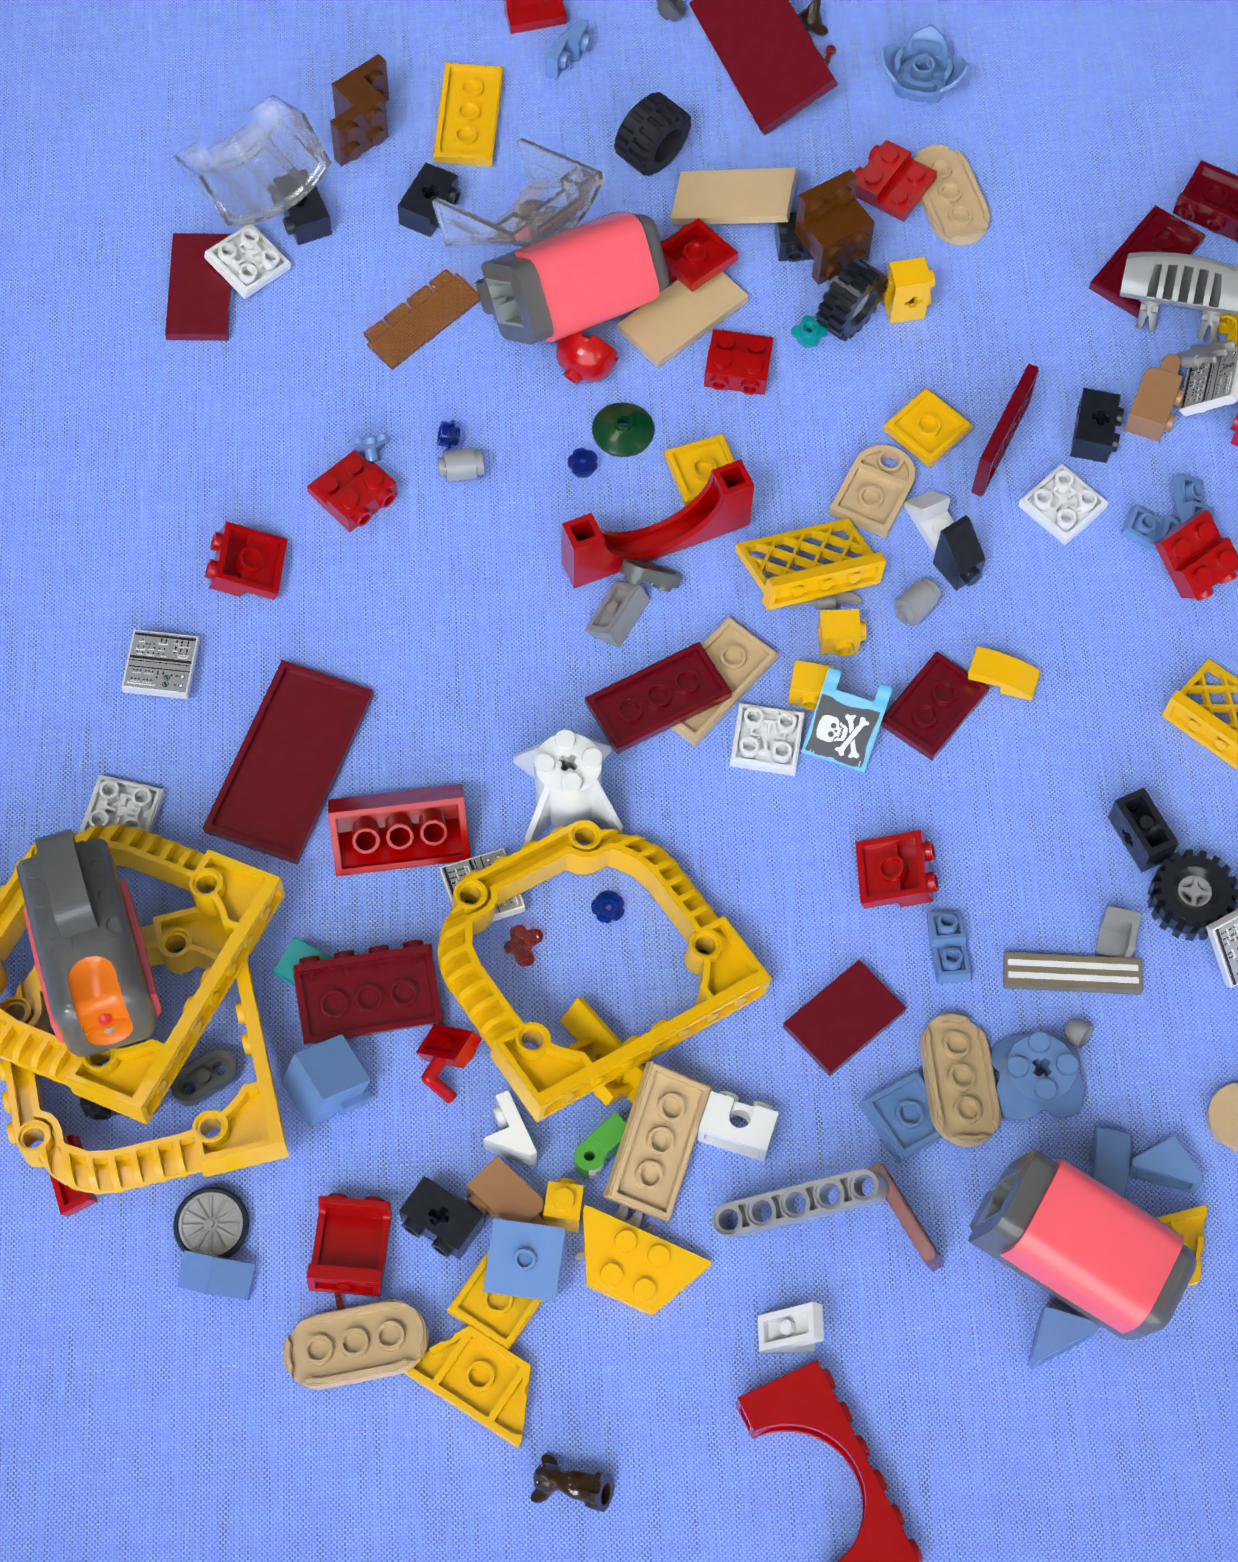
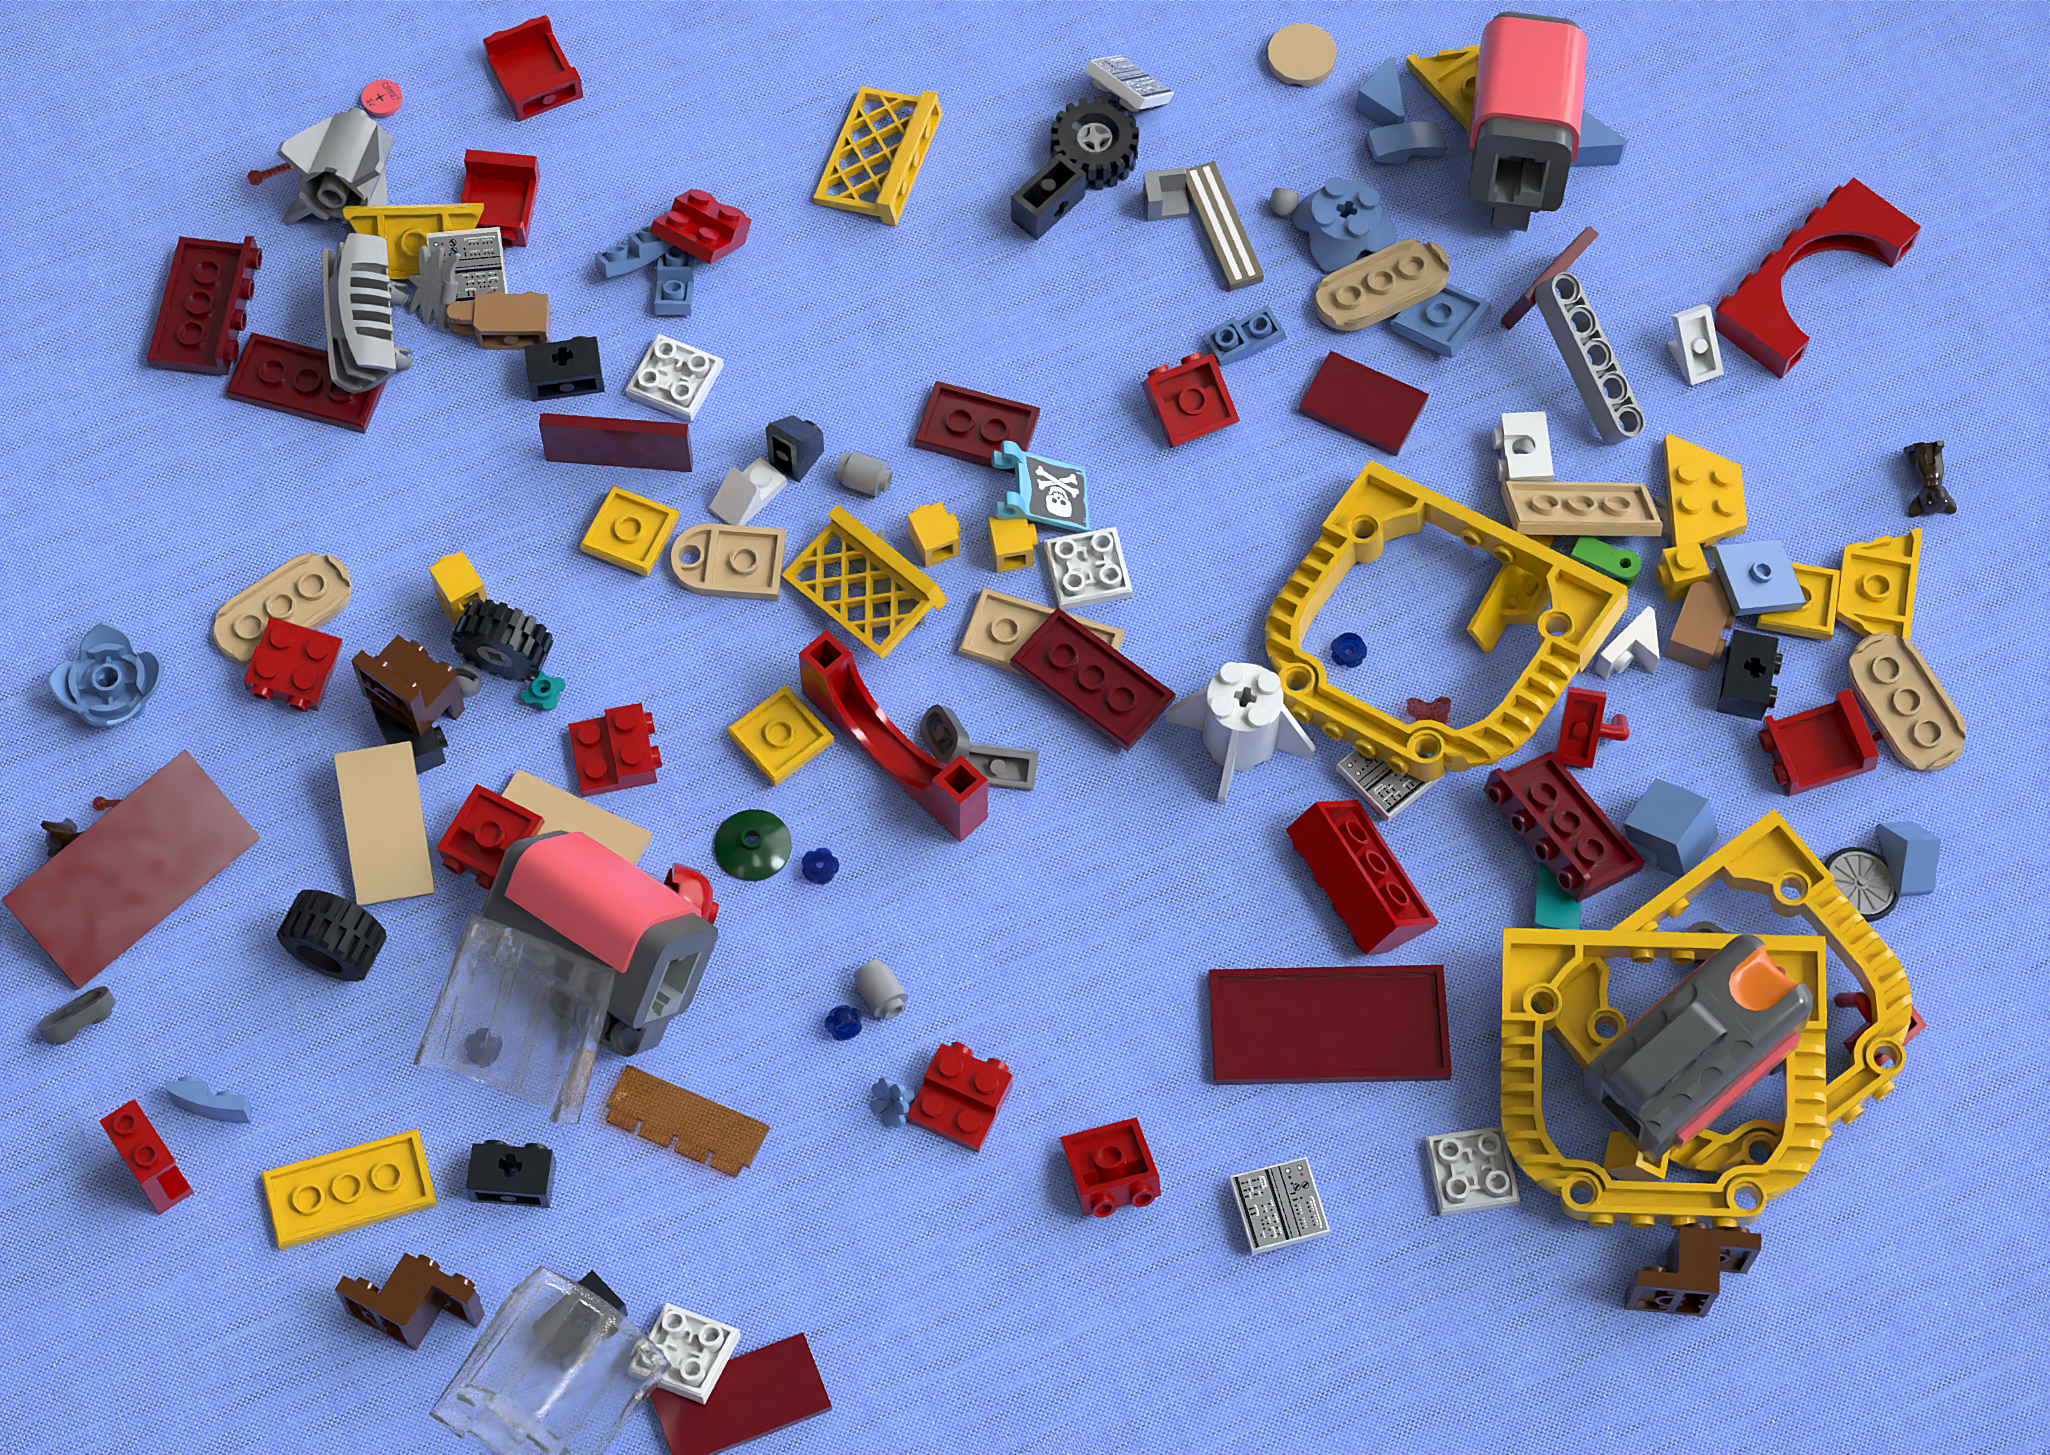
camera: 110 degrees left, 0 degrees up
yellow slope [968,646,1041,701] -> none

